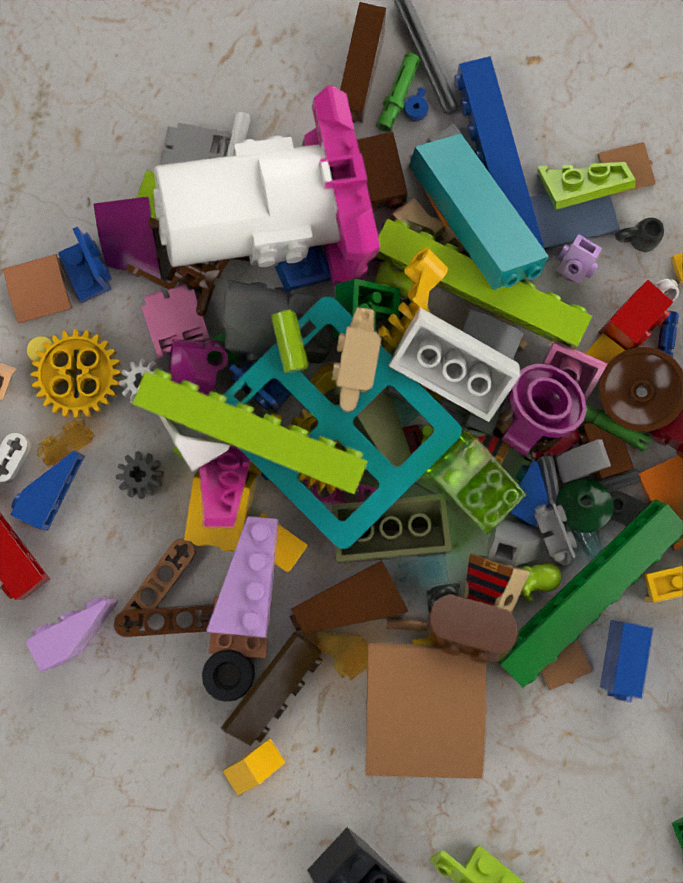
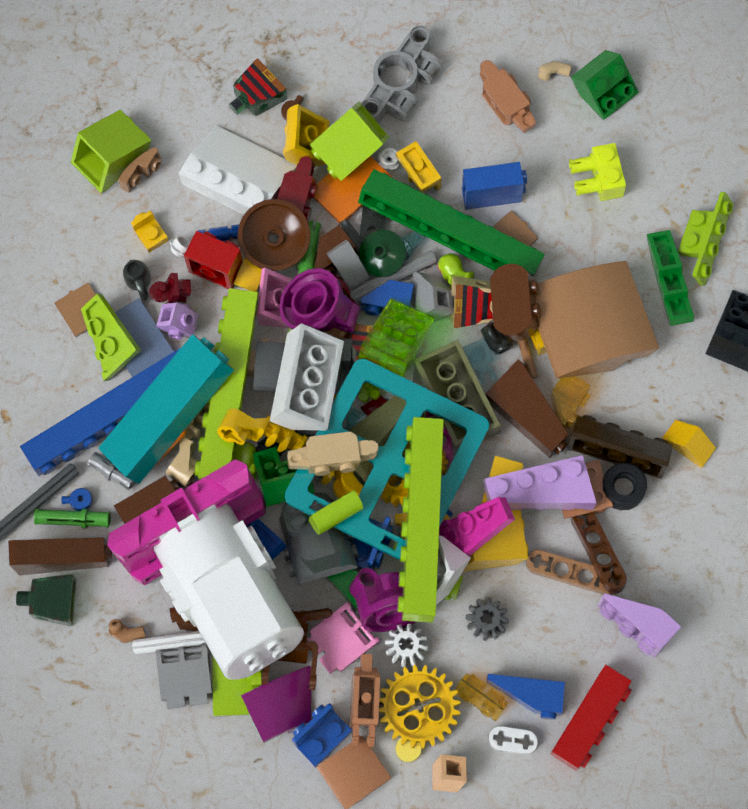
camera: 110 degrees left, 10 degrees down
light grey hinge [534,499,577,561] -> none
none -> clear green torso [16,574,77,626]
none -> medium nougat arm [108,619,146,643]
none -> dark red hips [149,273,191,304]
none -> nougat hinge [350,654,380,747]
none -> neon yellow brick [569,143,626,201]
none -> green slope [647,230,694,326]

